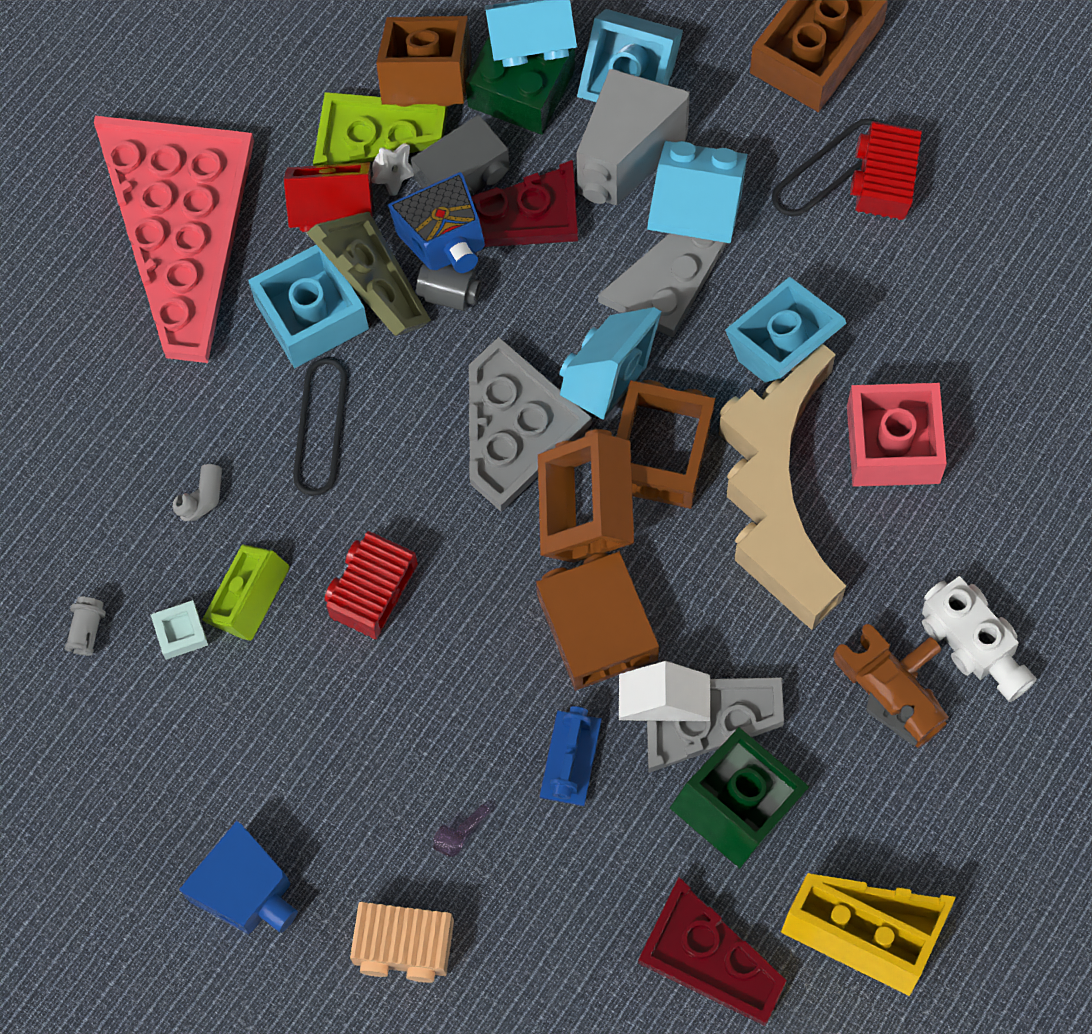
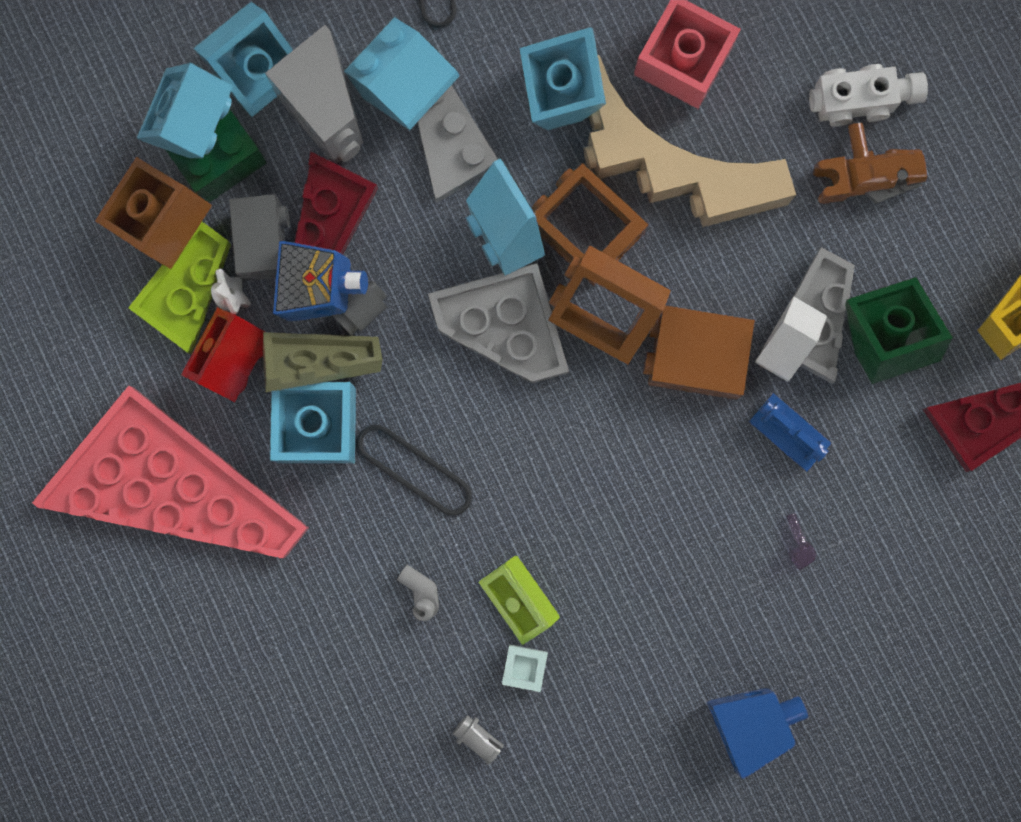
camera: 65 degrees left, 15 degrees up
red brick [324,531,418,640] -> none
light nougat brick [350,902,454,983] -> none

